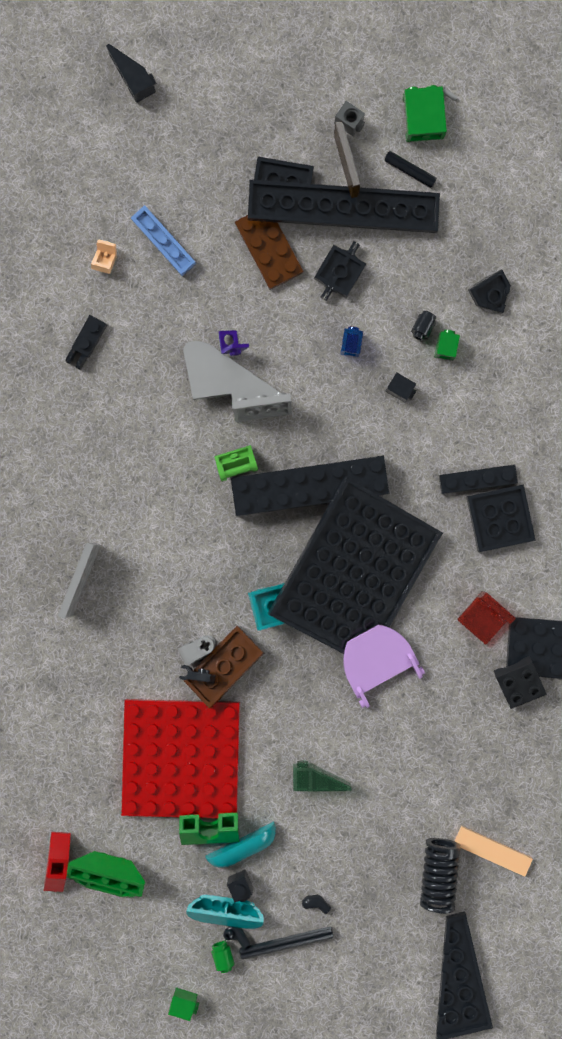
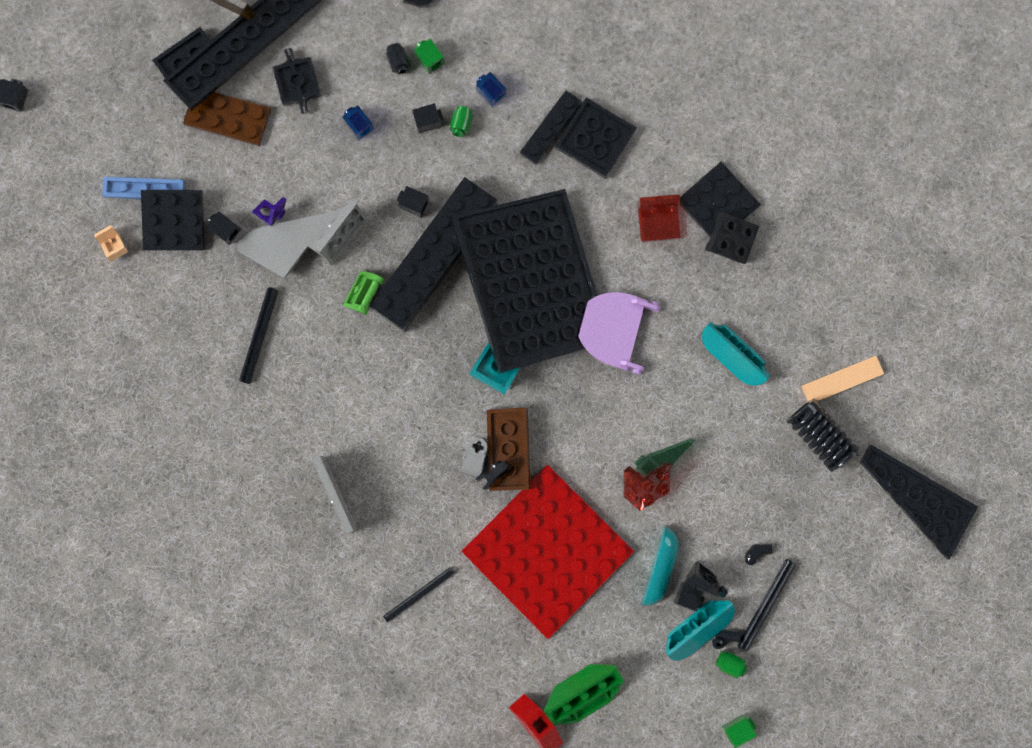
camera: 50 degrees left, 5 degrees down
black hinge [66,315,107,370] -> none
green arch [179,813,239,845] -> none
none -> black plate [141,190,205,250]
none -> black brick [206,211,241,245]
none -> black axle [239,287,278,384]
none -> black bar [383,567,454,622]
none -> black brick [397,186,429,218]
none -> green brick [450,106,473,137]
none -> clear blue brick [476,72,506,107]
none -> clear red bracket [624,462,671,511]
none -> black plate [685,561,729,598]
none -> teal brick [702,322,770,386]

